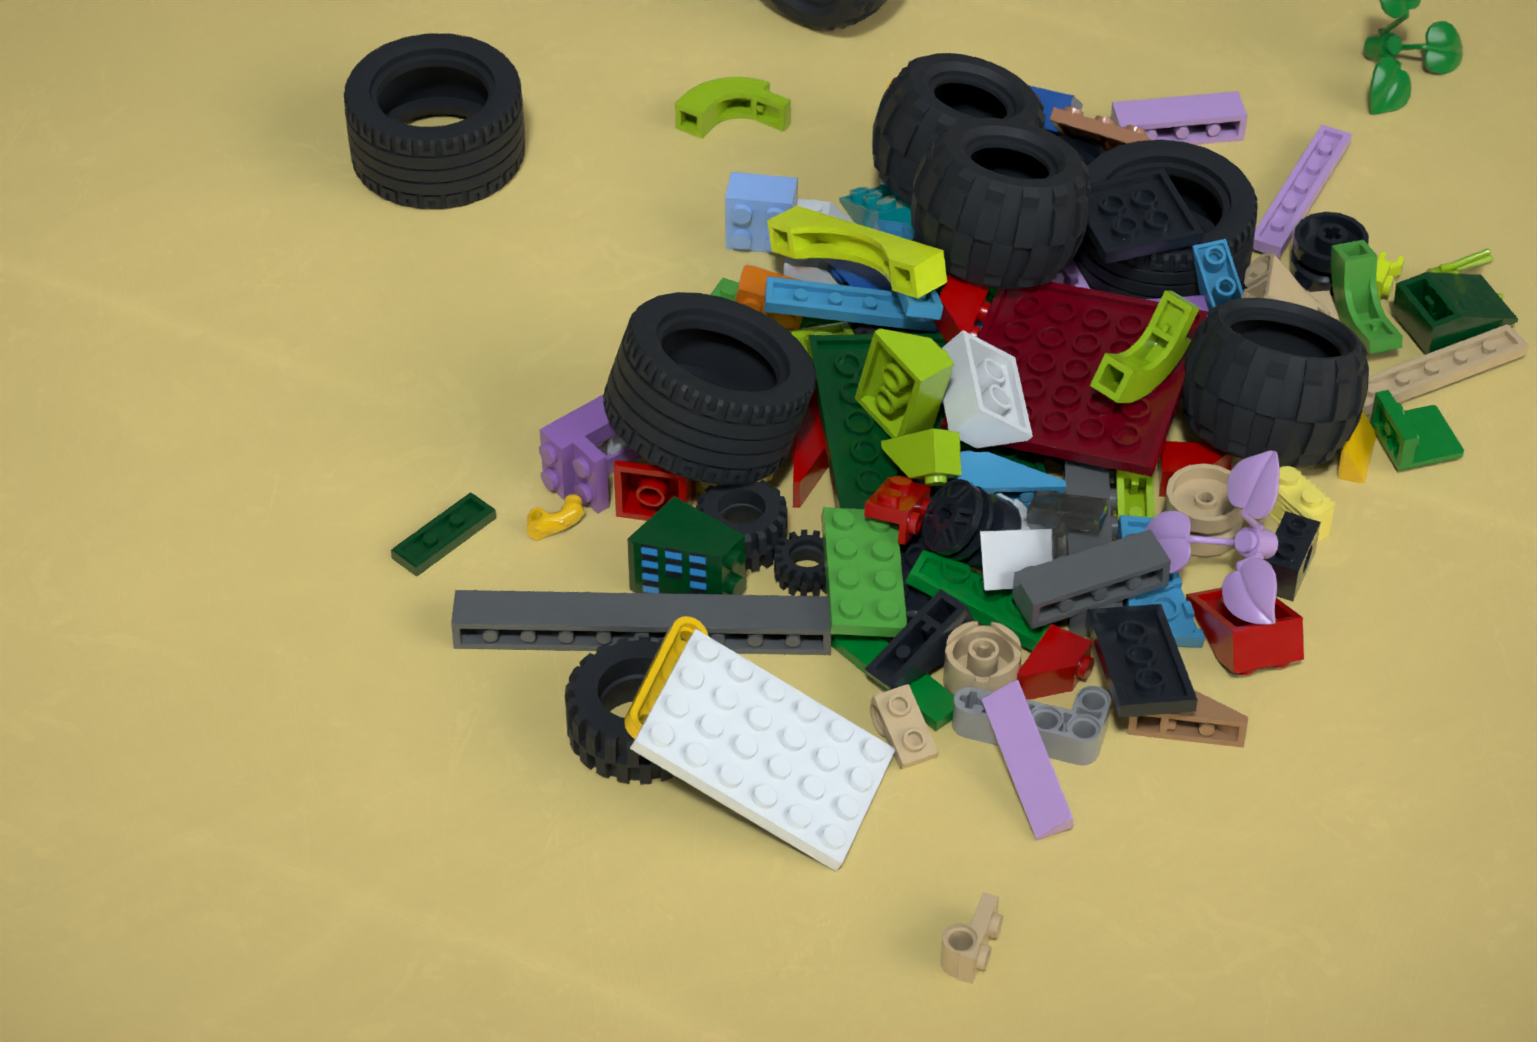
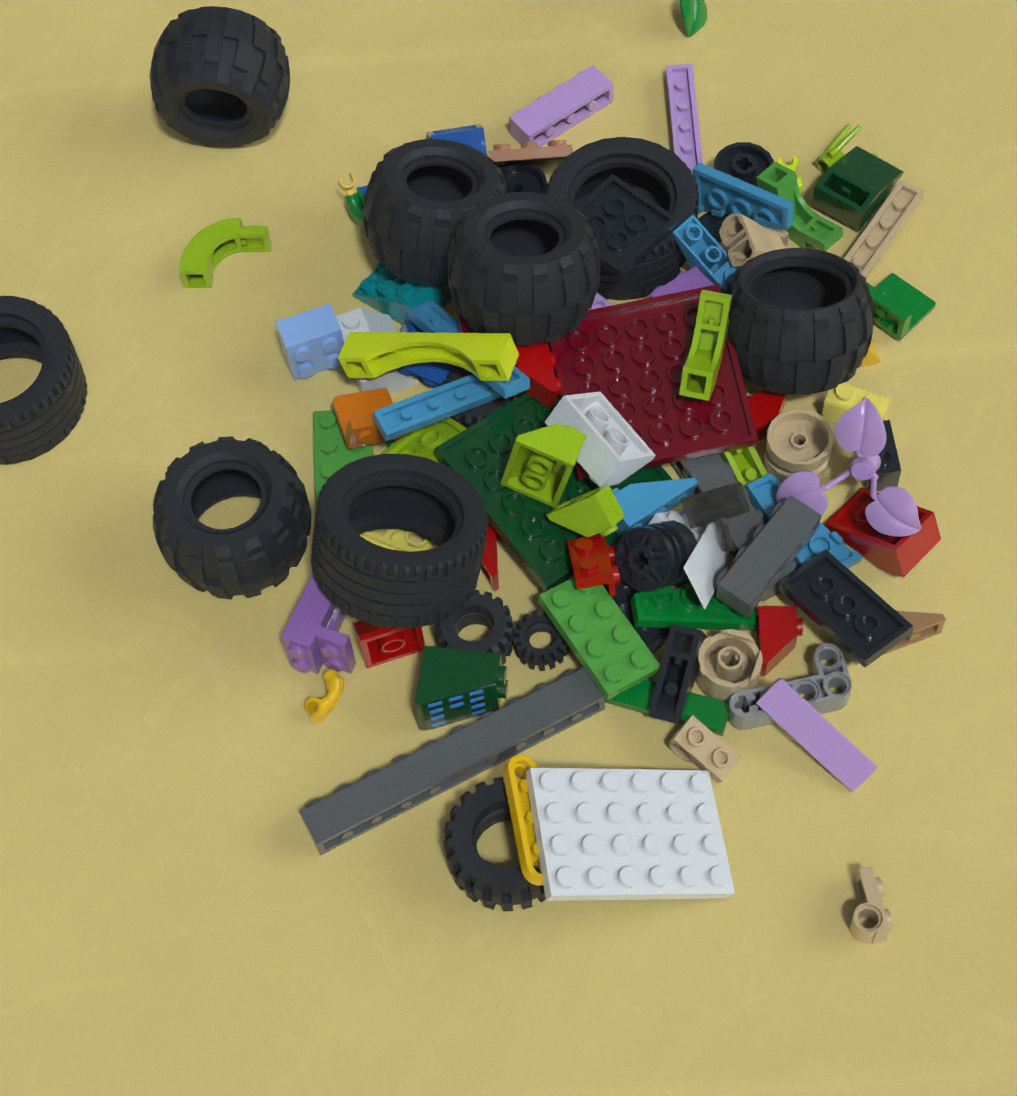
camera: 25 degrees left, 15 degrees up
dark green tile [391,492,497,577] -> none
none -> black tyre [153,436,311,600]
none -> dark azure wing [693,163,794,231]

